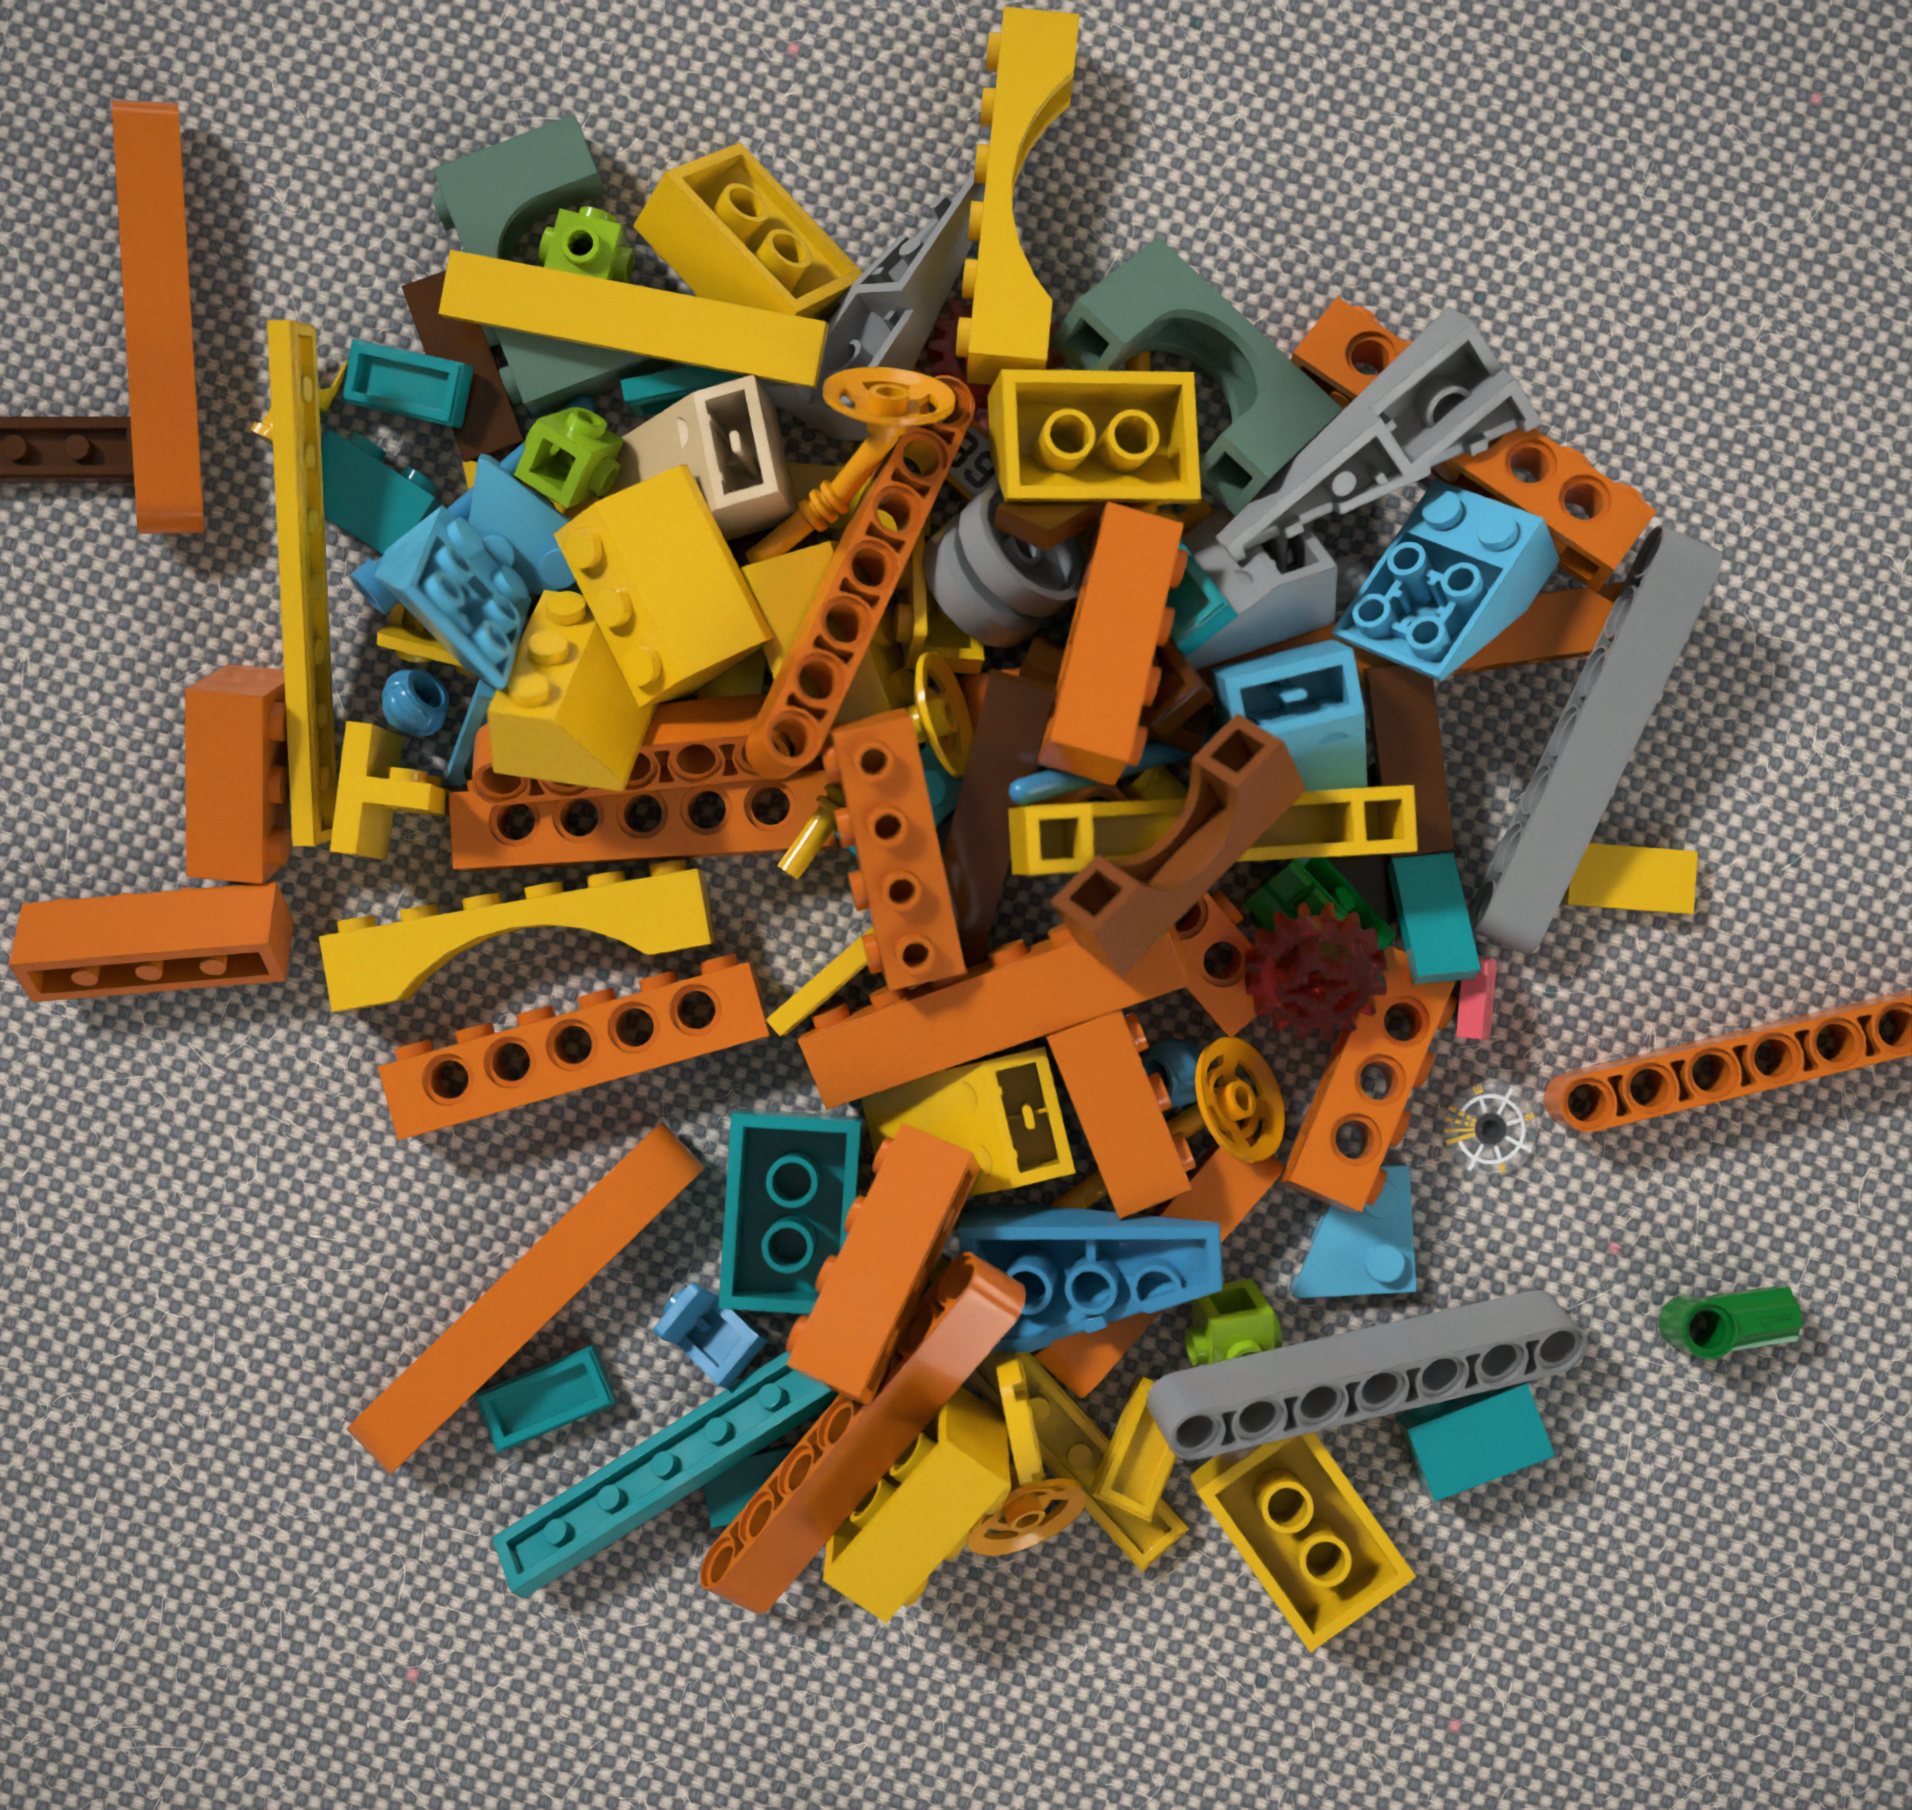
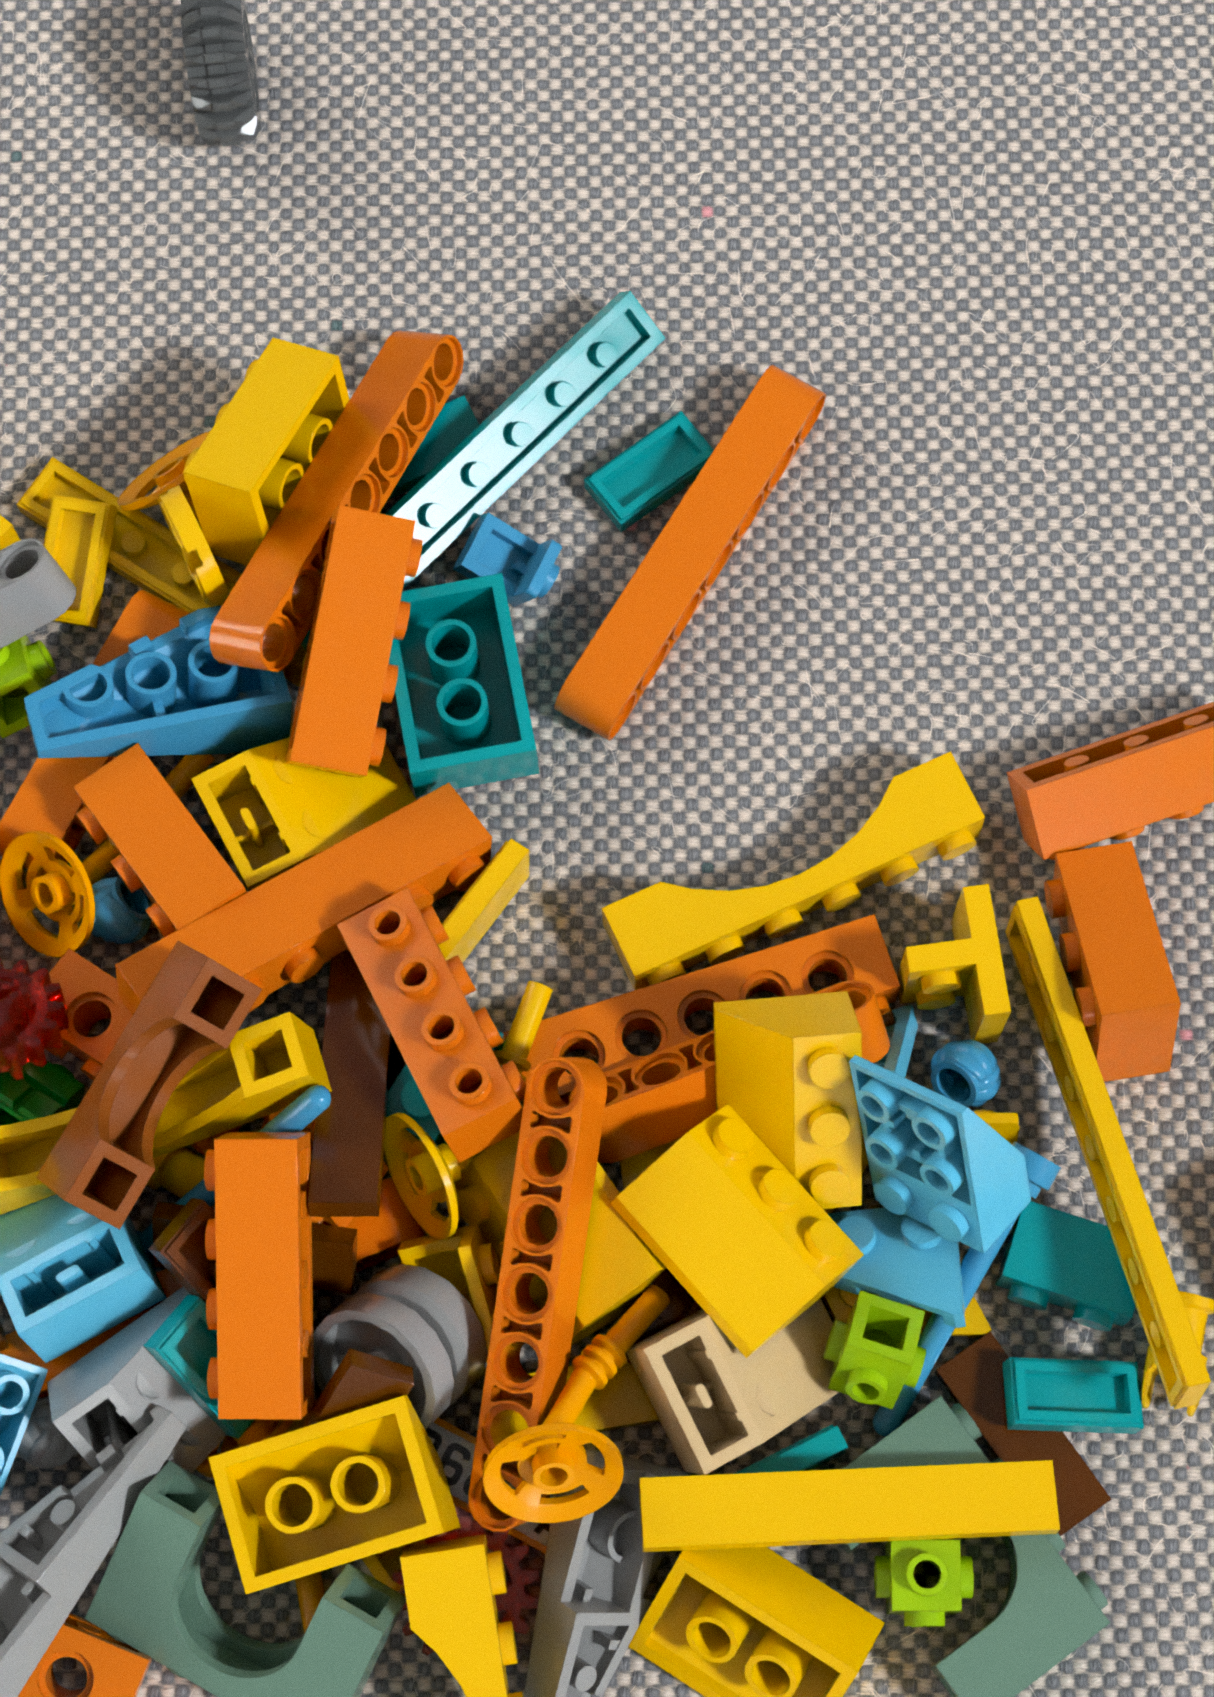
camera: 170 degrees right, 15 degrees down
orange brick [377,953,774,1141] -> none

